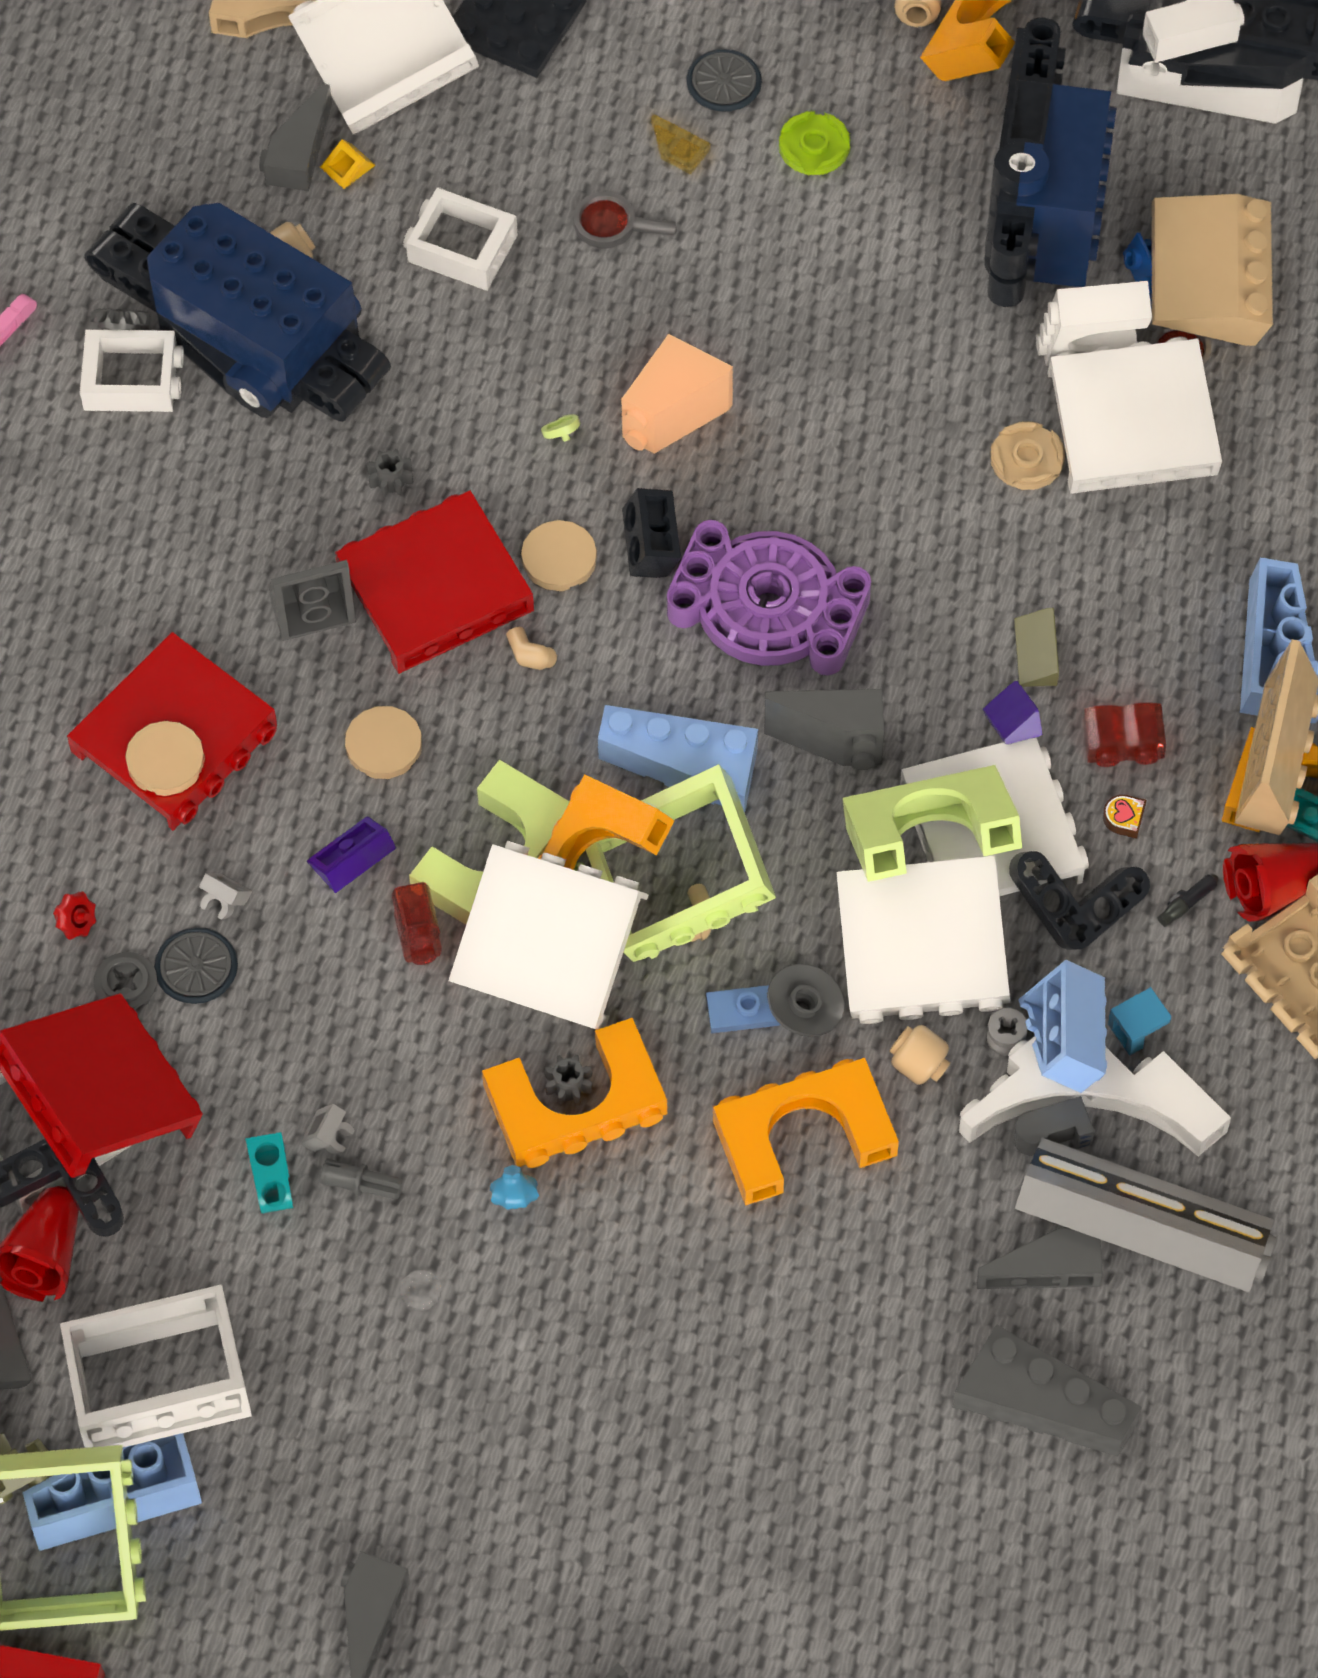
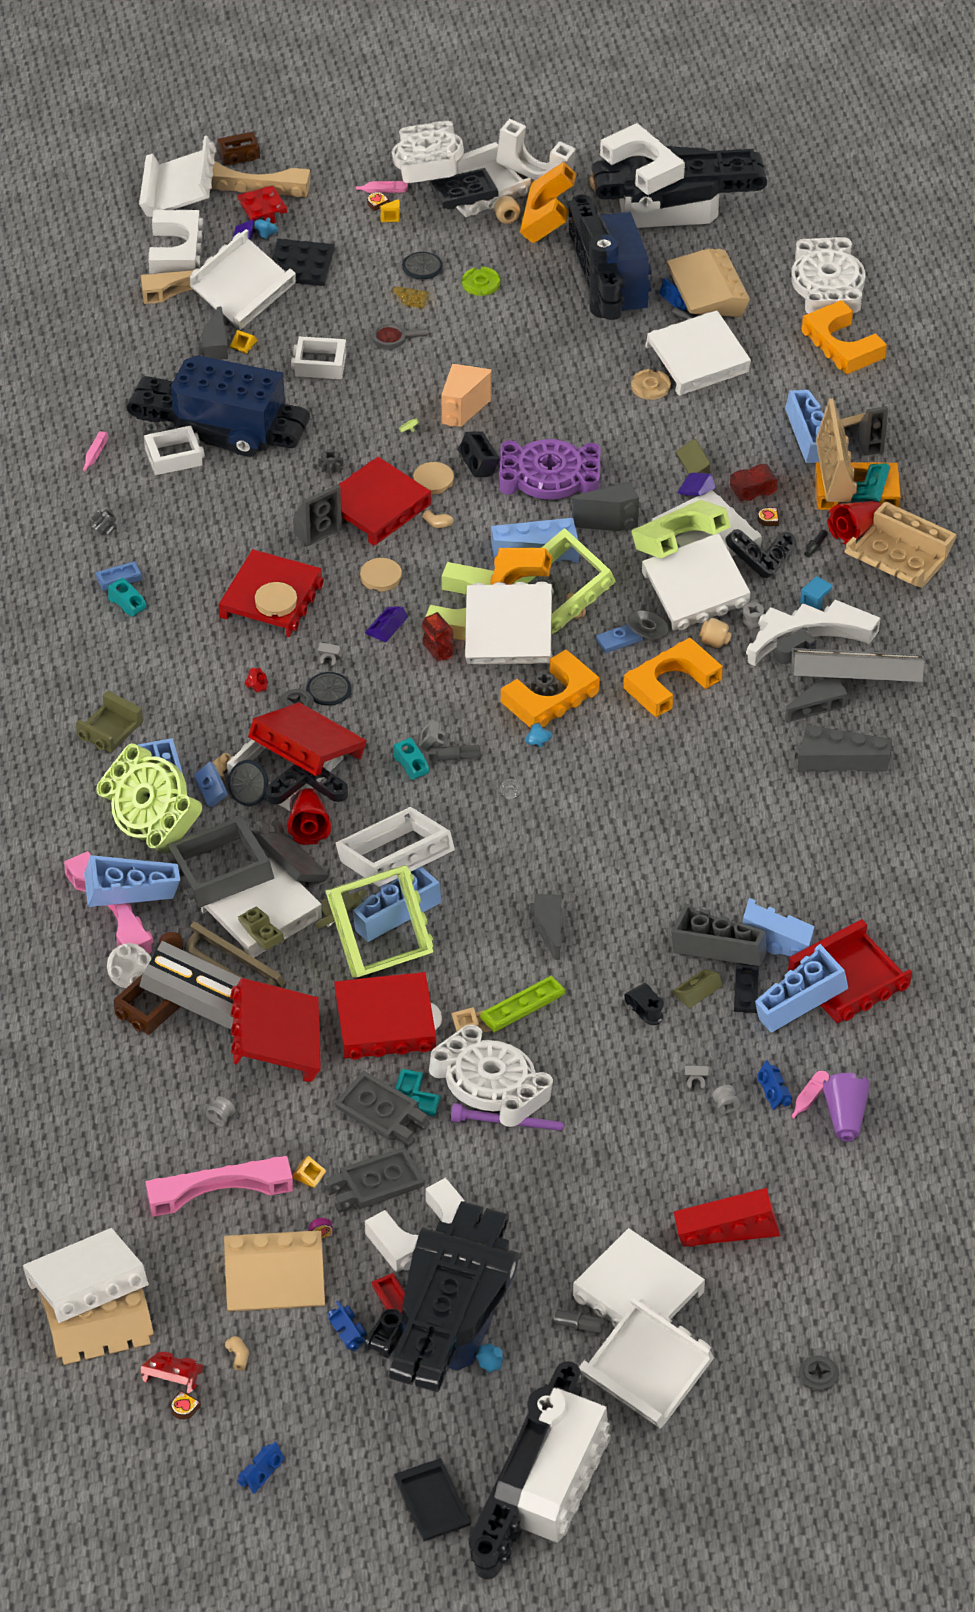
camera: 20 degrees left, 15 degrees down
light blue wedge [1018,960,1107,1093] -> none
white arch [1036,281,1152,366] -> none

